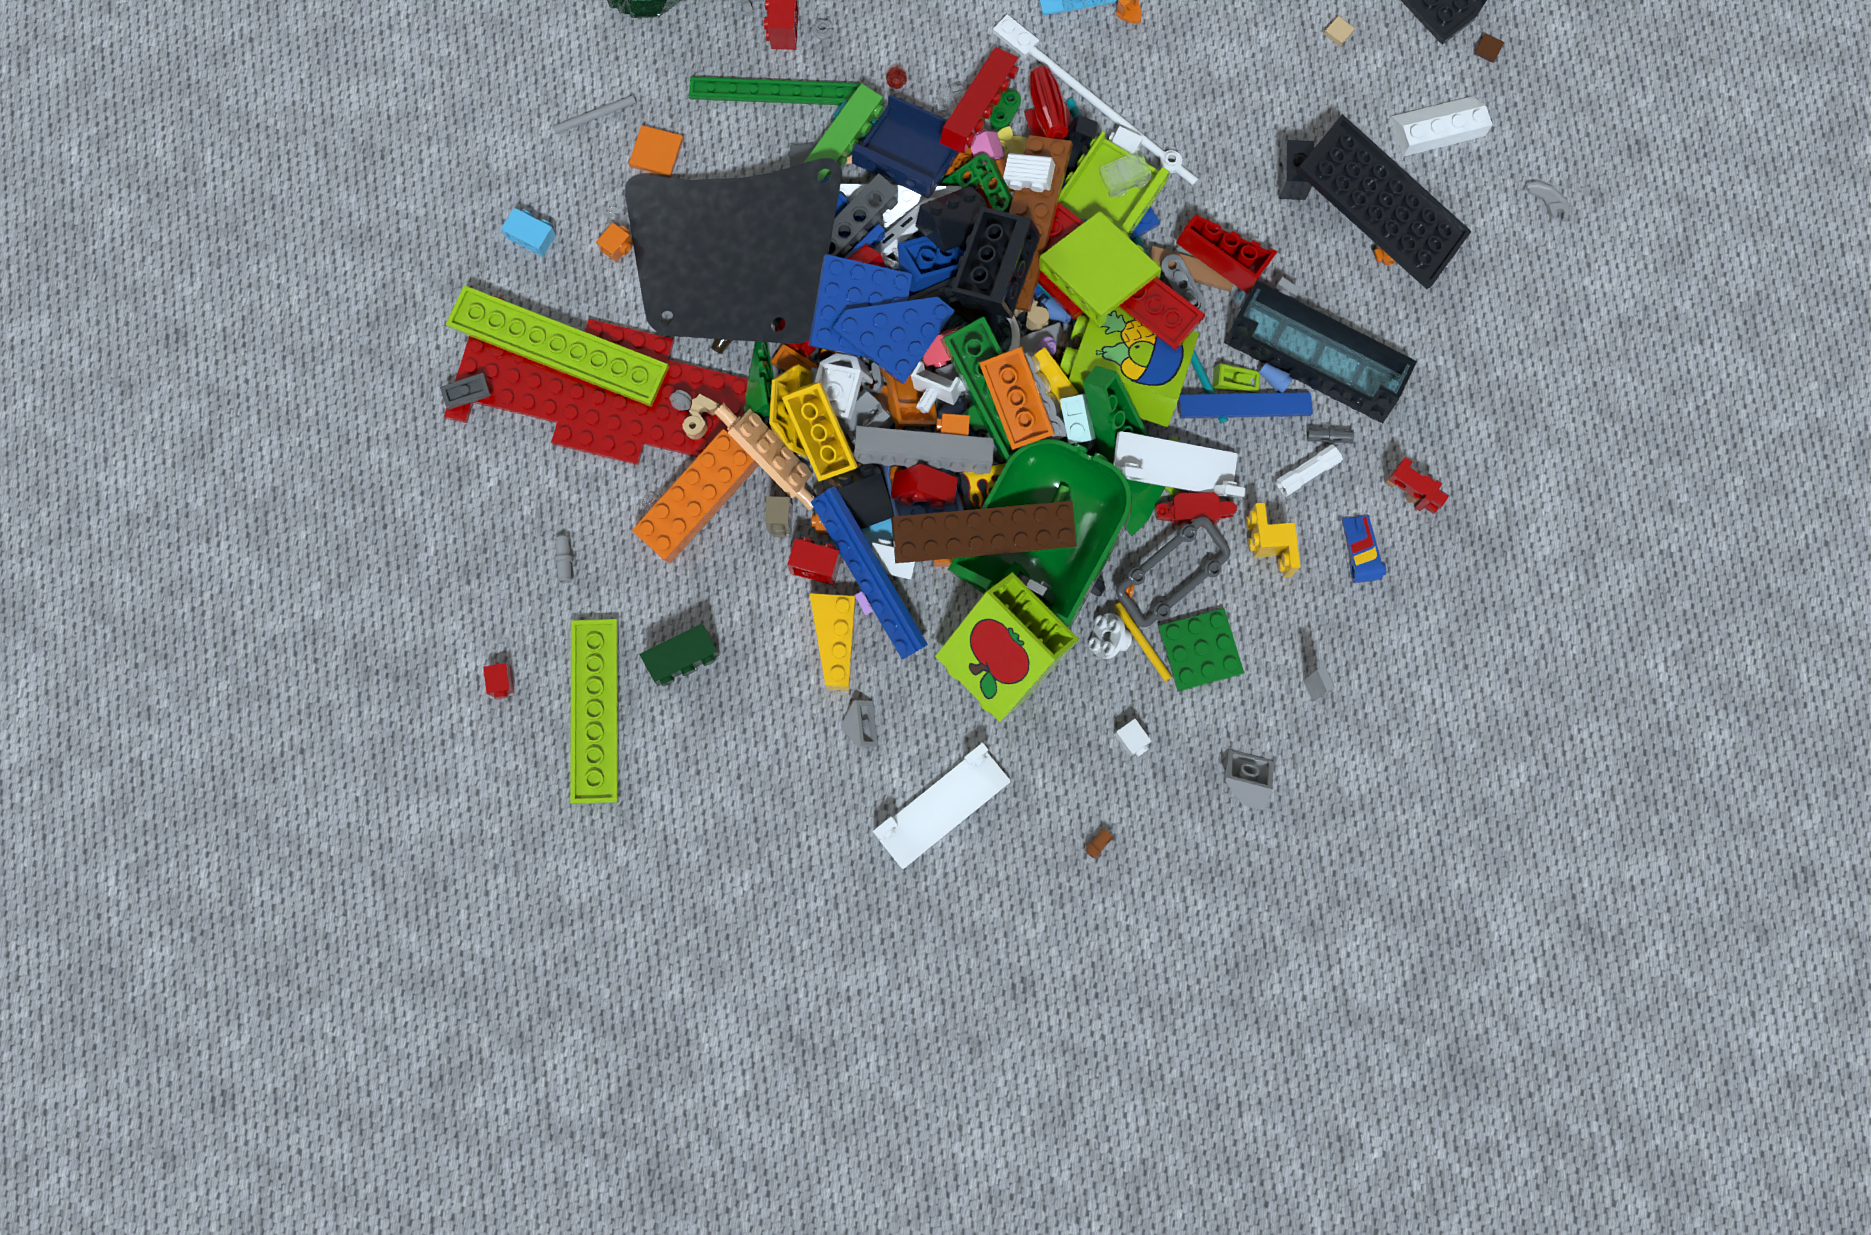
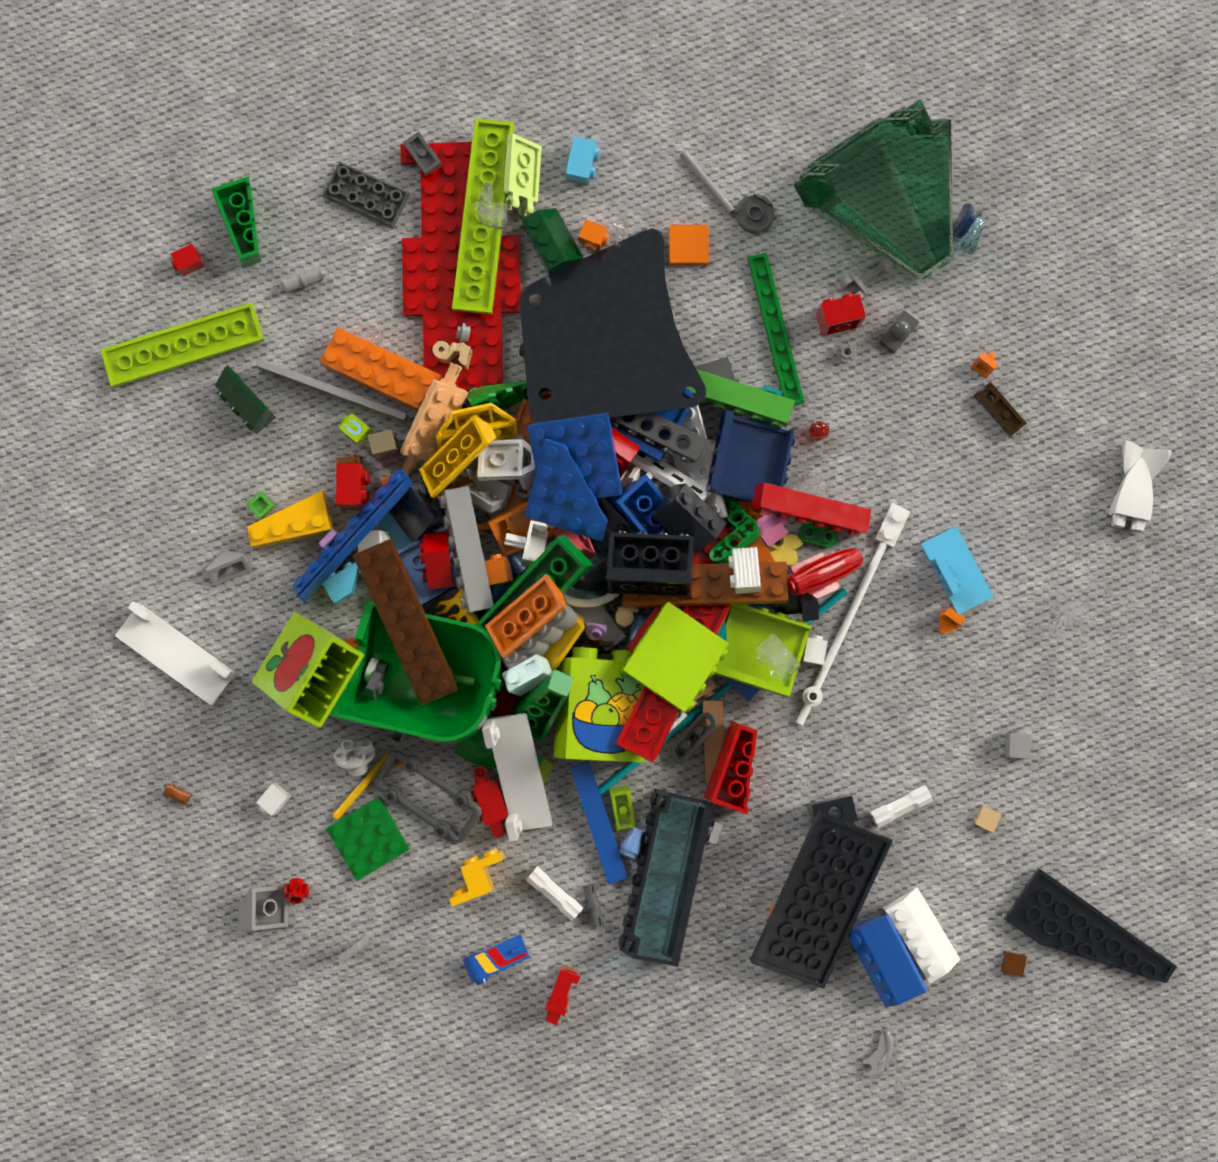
camera: 75 degrees right, 5 degrees up
none -> green wedge [211,176,261,268]
none -> bright green plate [246,491,276,520]
none -> light grey tile [256,359,409,424]
none -> red gear [283,878,309,904]
none -> medium azure slope [322,562,360,605]
none -> dark grey tile [323,161,410,229]
none -> dark orange pin [336,454,363,465]
none -> lime brick [339,413,373,446]
none -> clear brick [475,183,508,230]
none -> yellowish green tile [504,134,542,216]
none -> dark green slope [521,208,583,275]
none -> dark grey tile [735,194,775,233]
none -> blue slope [849,914,928,1008]
none -> white axle [869,786,933,828]

